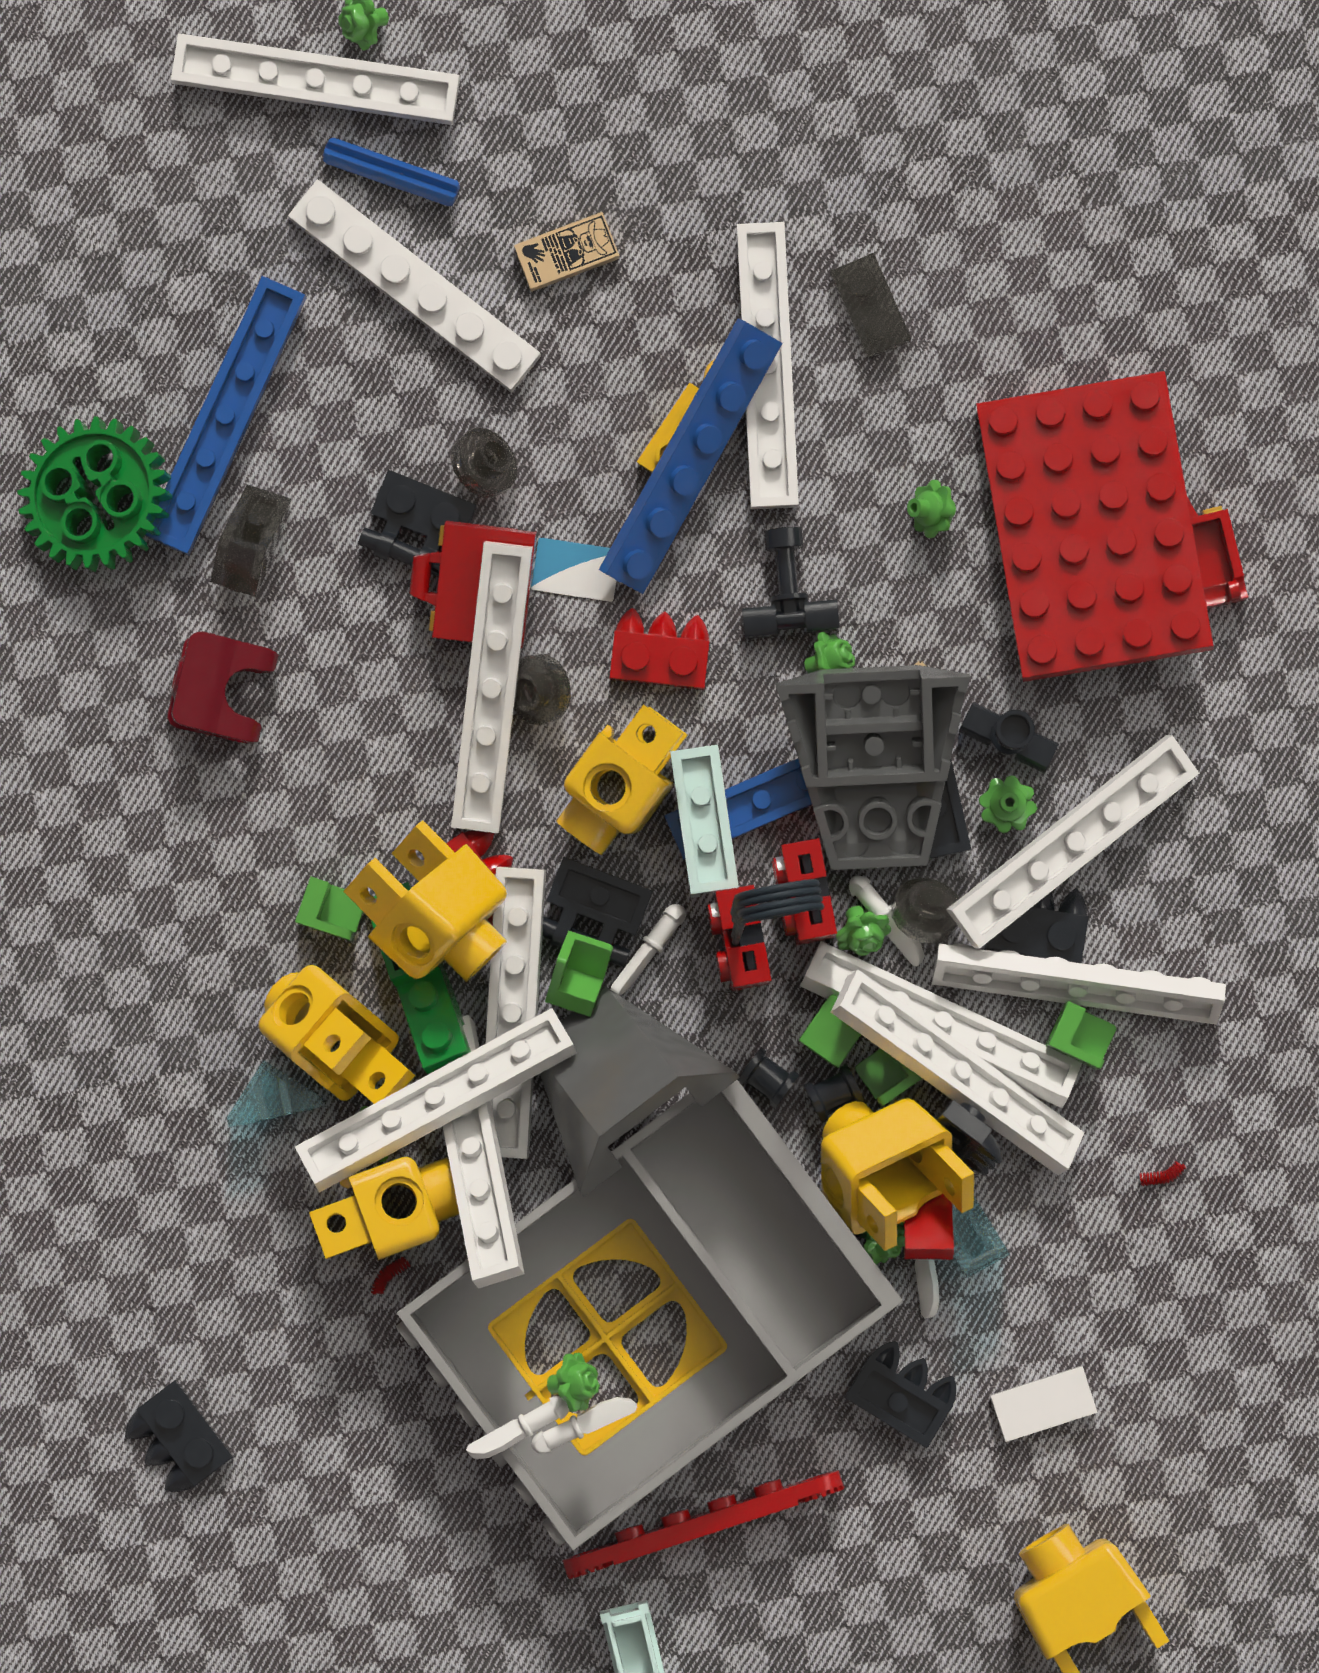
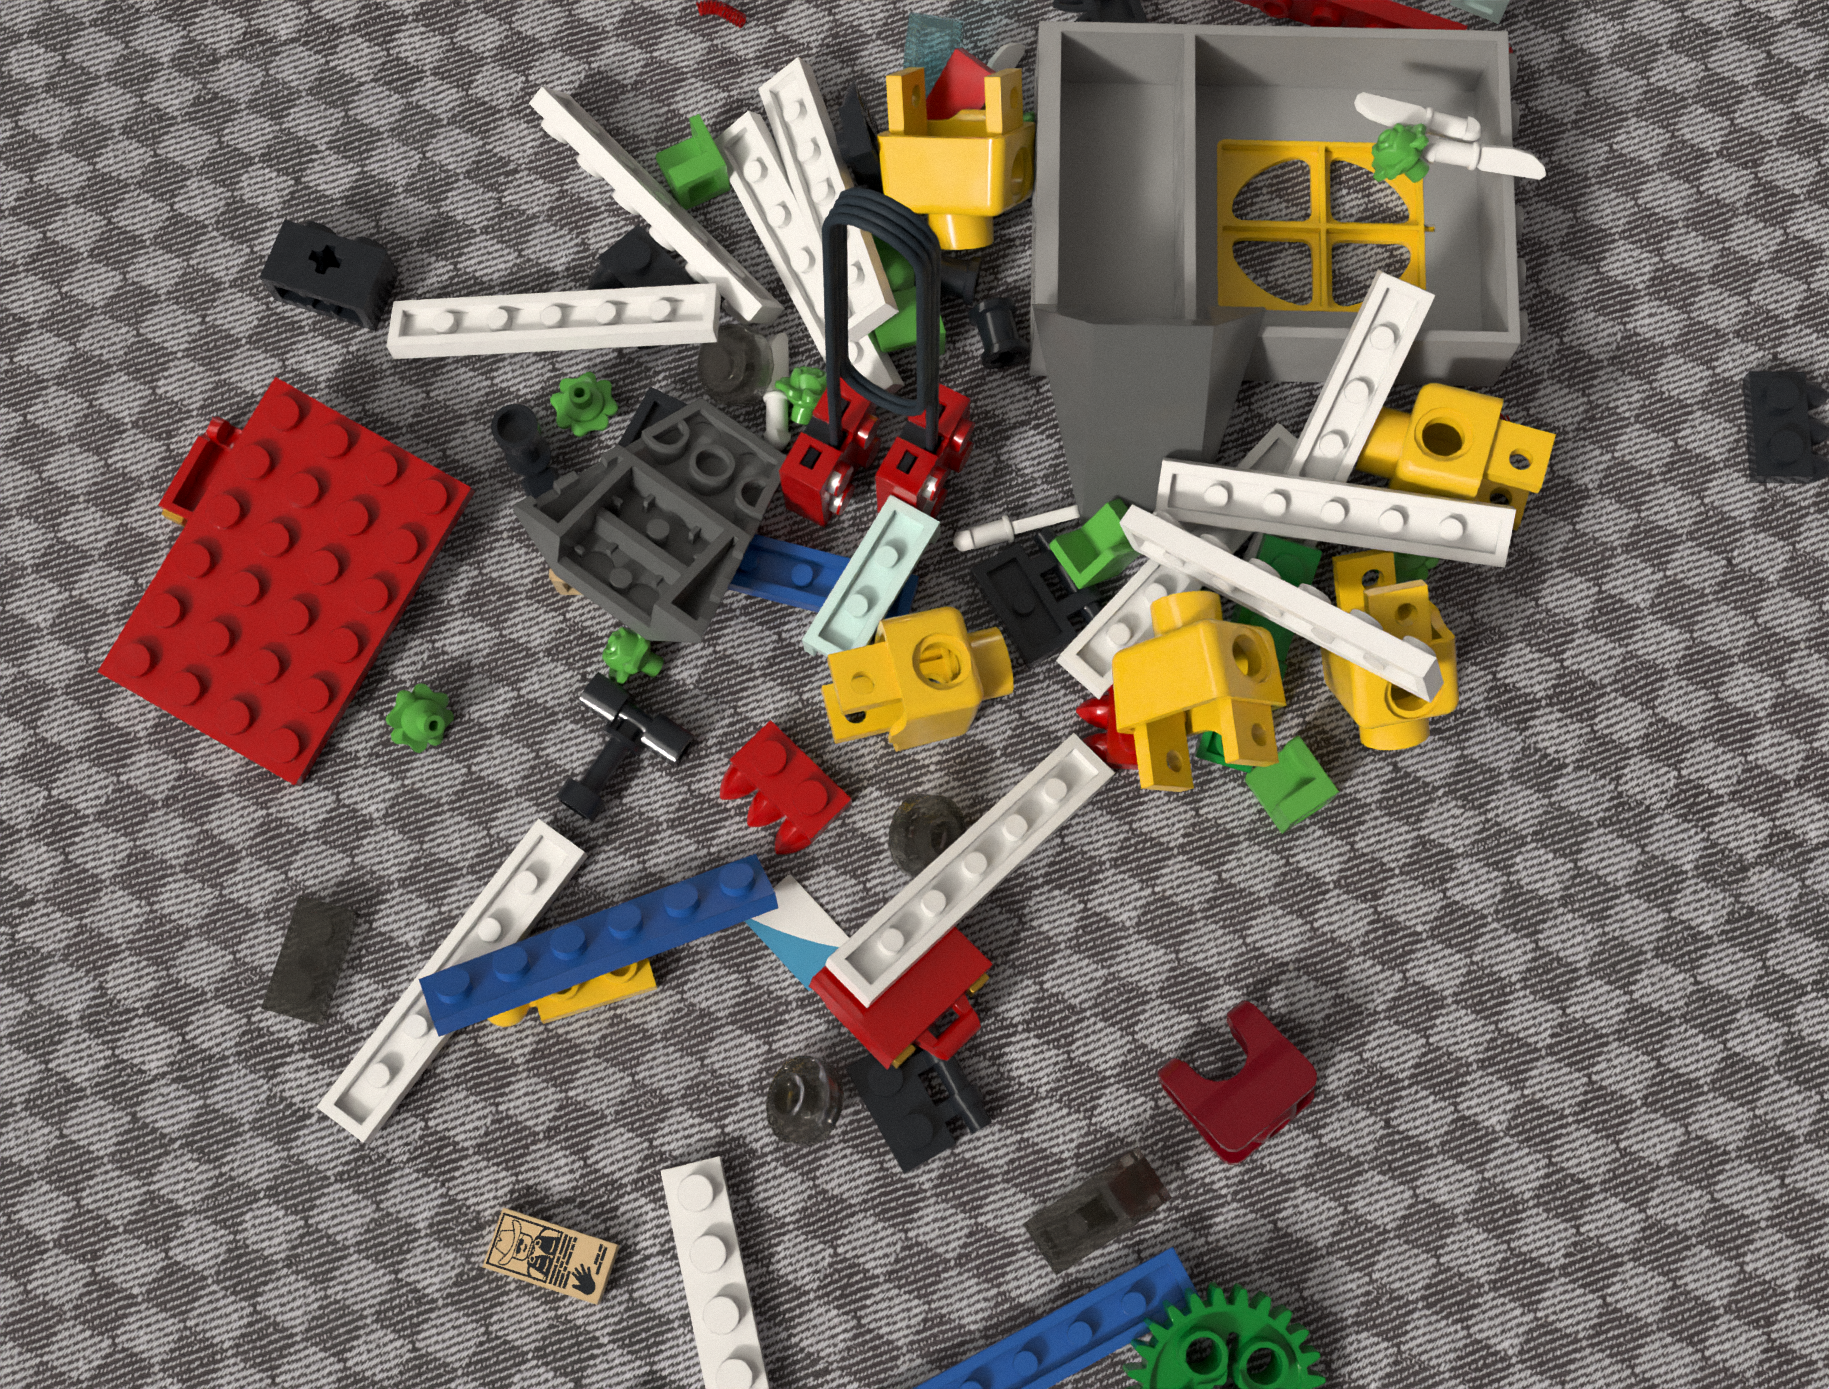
camera: 140 degrees left, 10 degrees down
clear light blue slope [227,1060,326,1128] -> none
none -> black brick [260,219,399,331]
none -> white plate [1119,504,1444,703]

